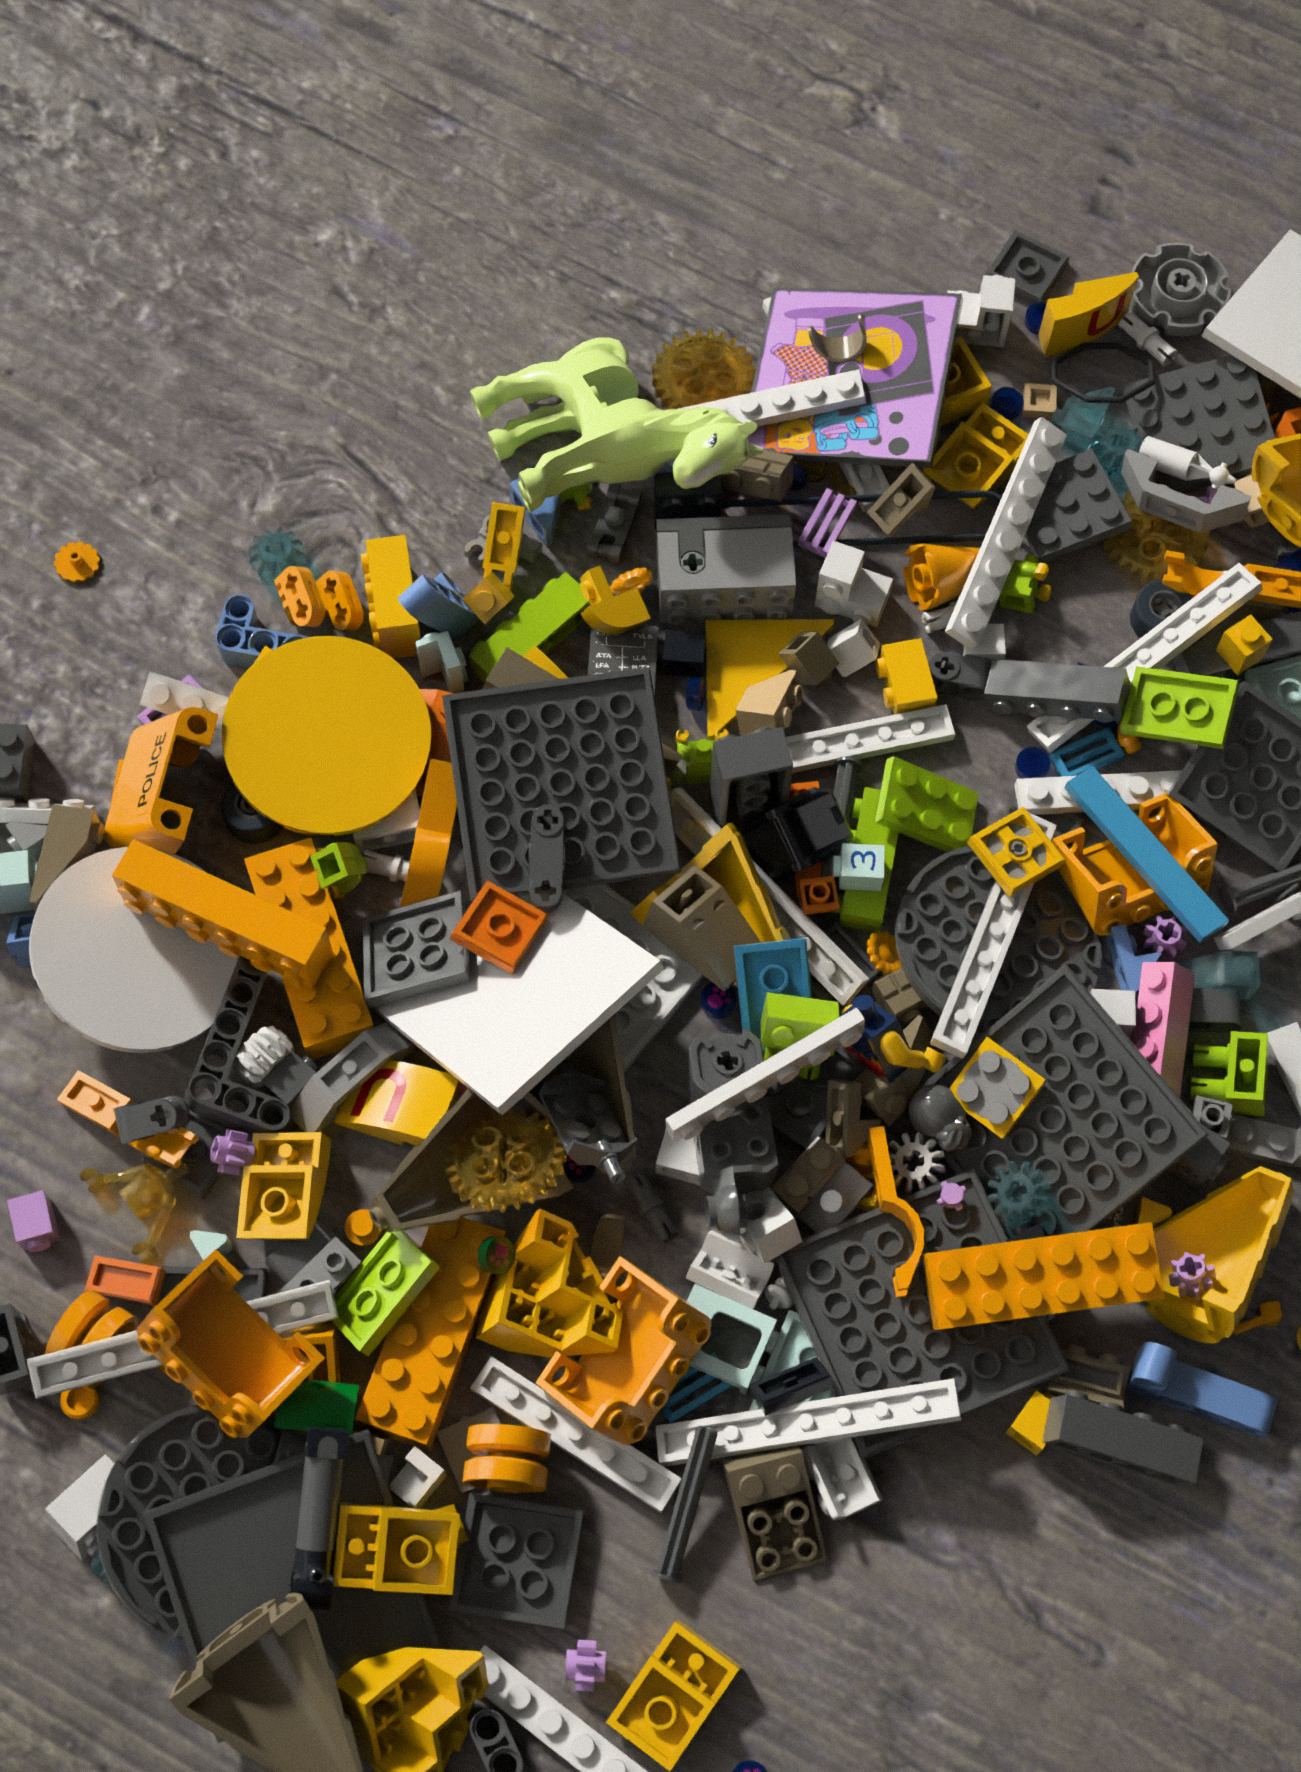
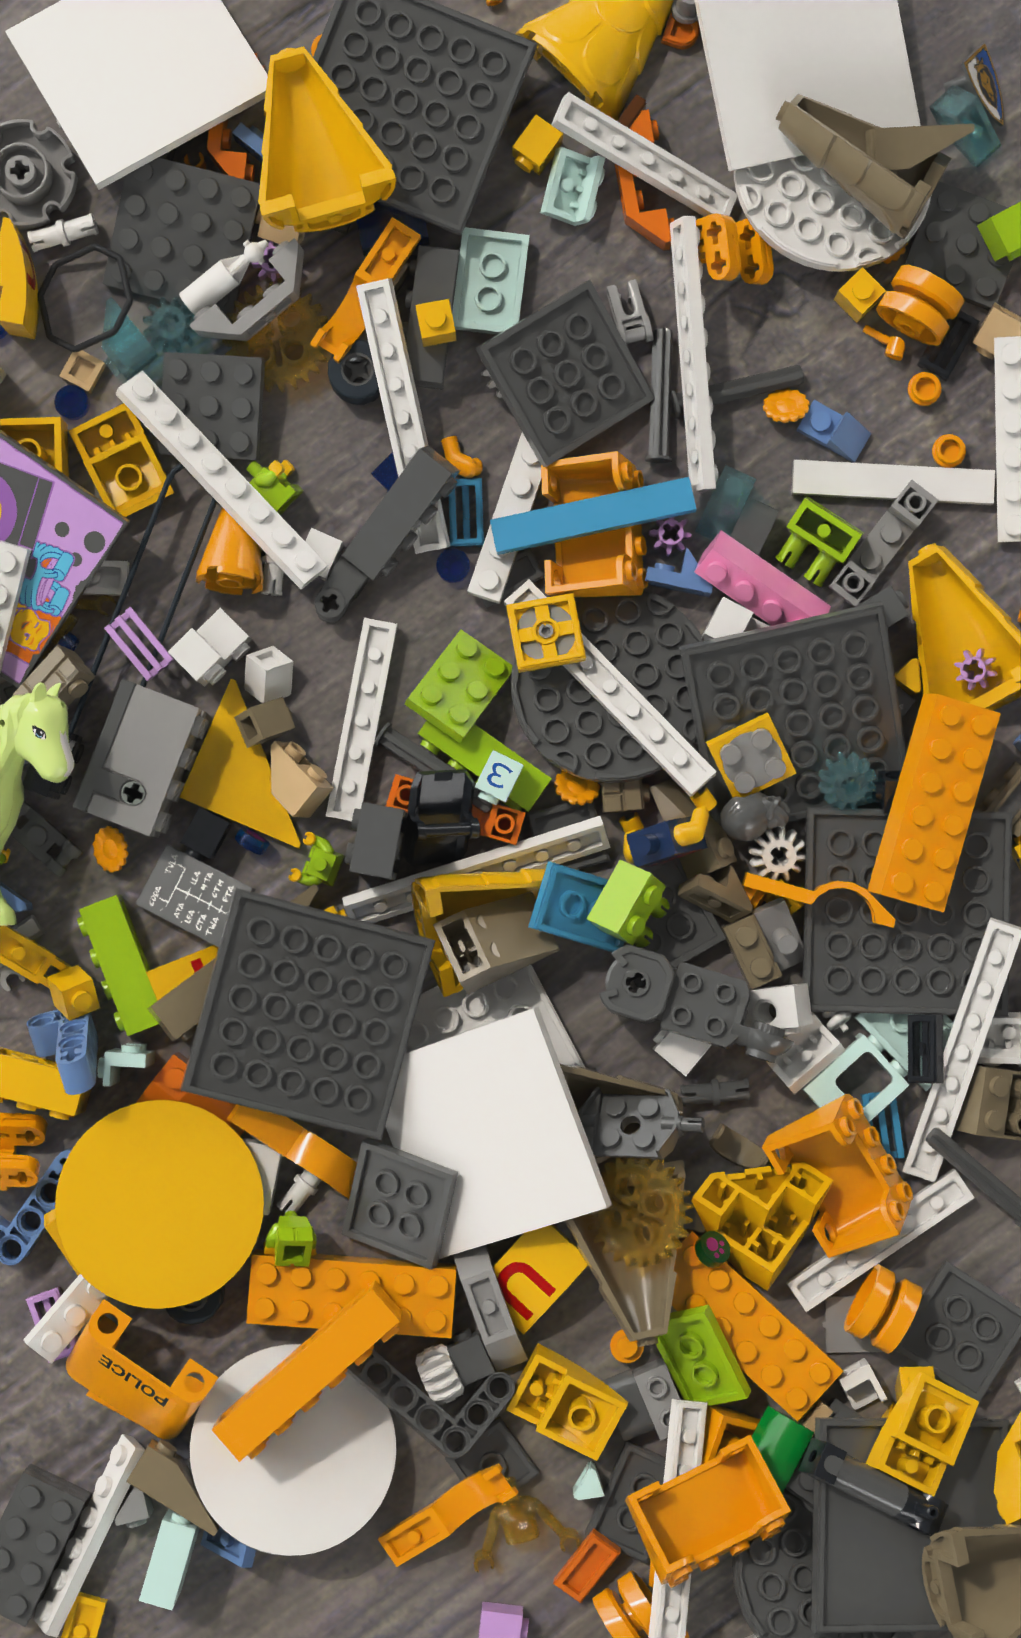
camera: 65 degrees left, 20 degrees up
dark grey piece [113,1096,189,1144] -> none
lavender gear [210,1129,255,1176] -> none
orange tile [450,880,549,974] -> none
dark grey piece [528,804,565,913] -> none
yellow brick [580,566,650,635] -> none
white plate [665,1008,865,1143] -> none
clear blue tile [700,982,736,1019] -> none
dark tan slope [867,463,935,536] -> none
yellow brick [875,638,937,715] -> none
lavender piece [936,1181,967,1211] -> none
lime plate [1120,666,1240,749] -> none

